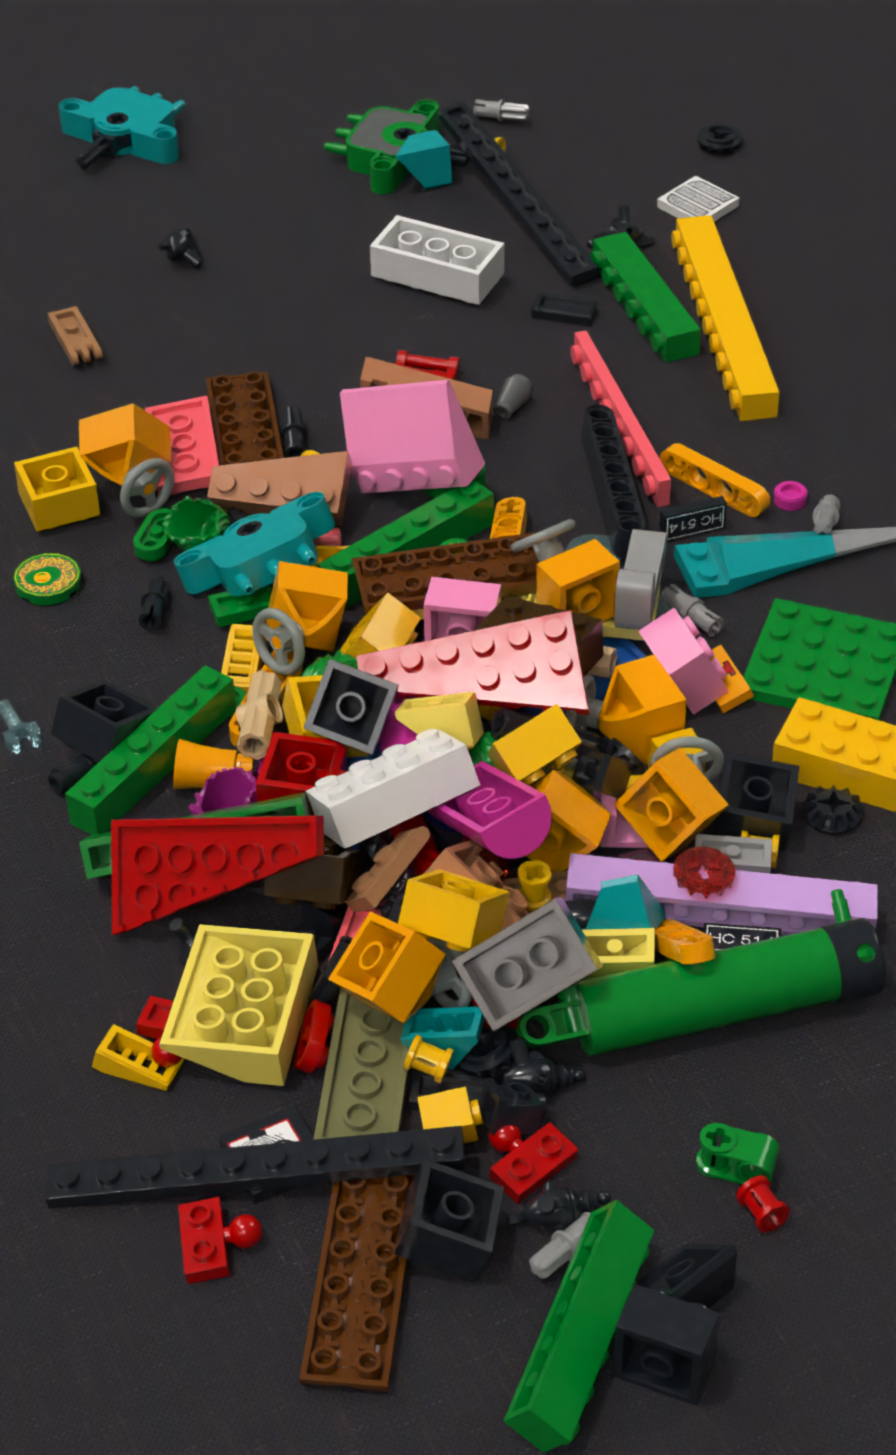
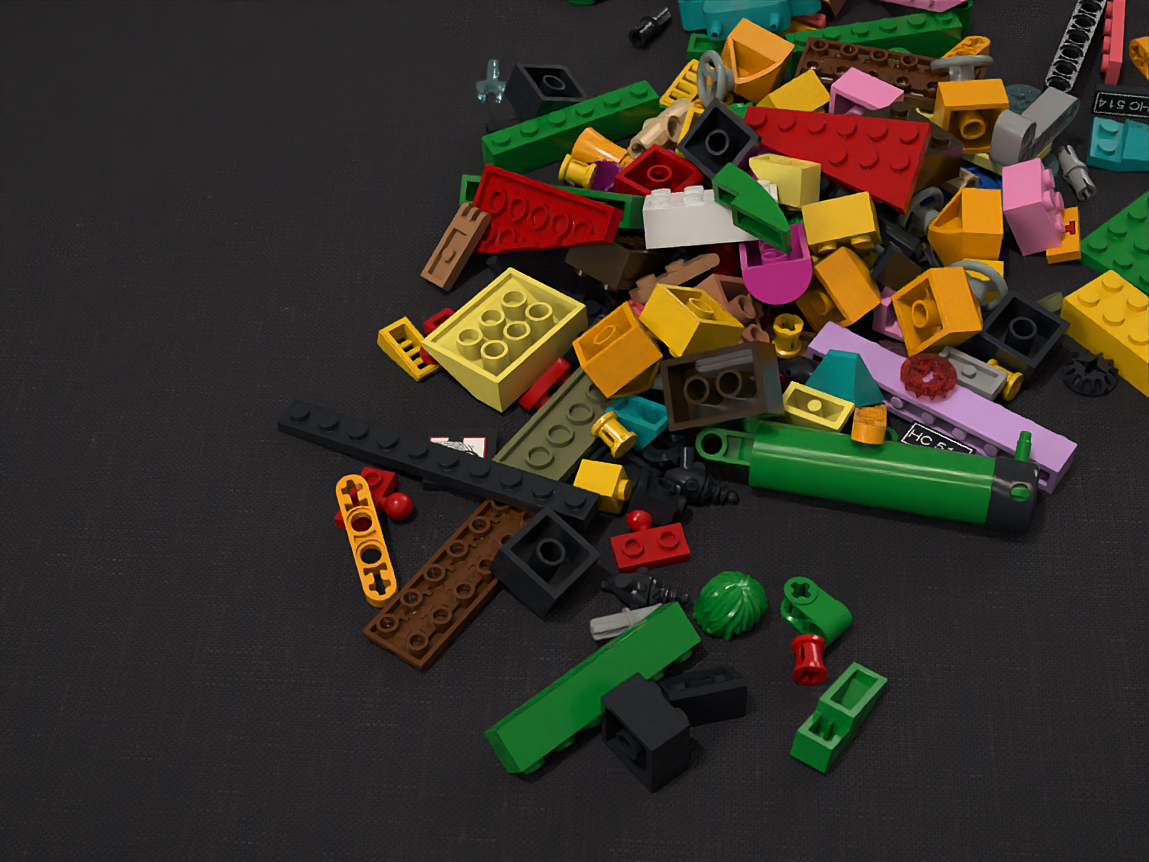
camera: 30 degrees right, 5 degrees up
none -> light orange beam [336,474,398,608]
none -> medium nougat hinge [420,202,491,292]
none -> yellow bush [558,154,598,189]
none -> green hair [692,571,768,641]
none -> green slope [712,162,792,255]
none -> green slope [790,662,888,774]
none -> olive plate [1036,291,1064,316]

